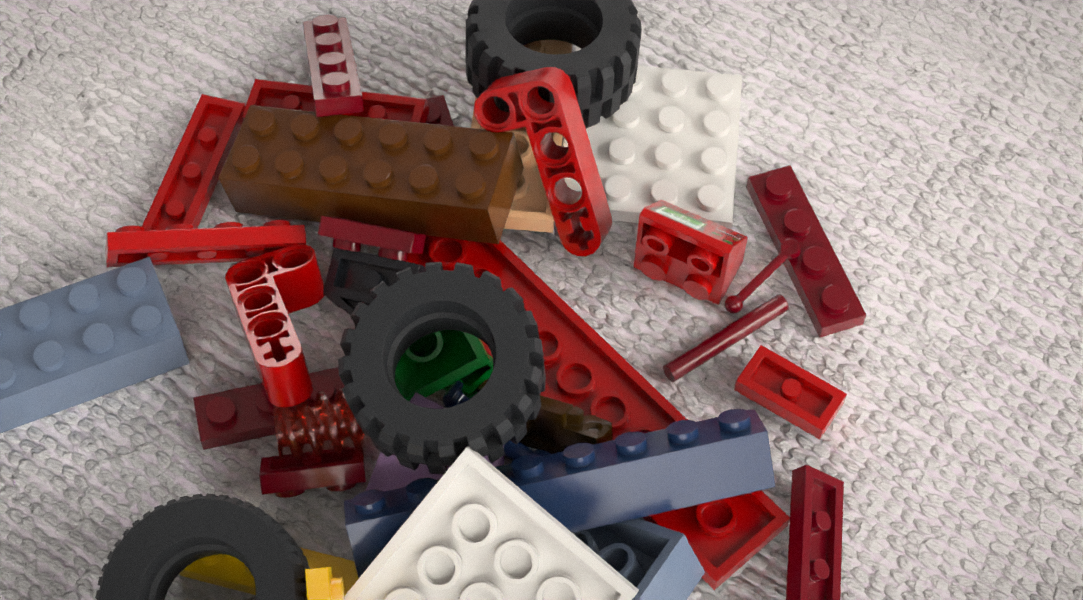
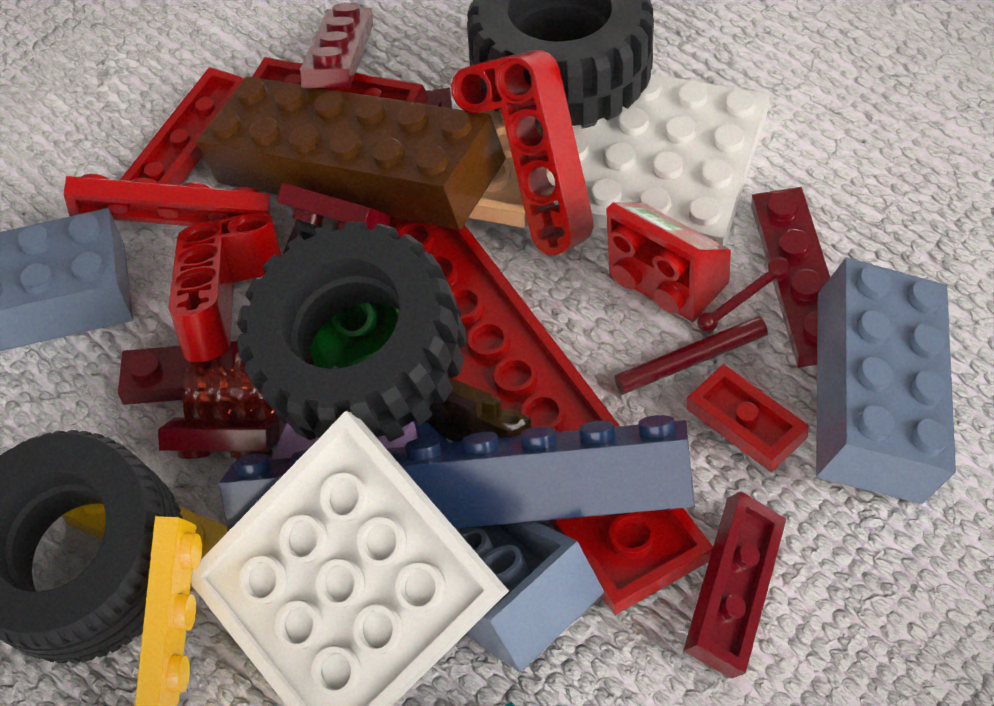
camera: 20 degrees right, 5 degrees down
none -> sand blue brick [816,257,956,504]

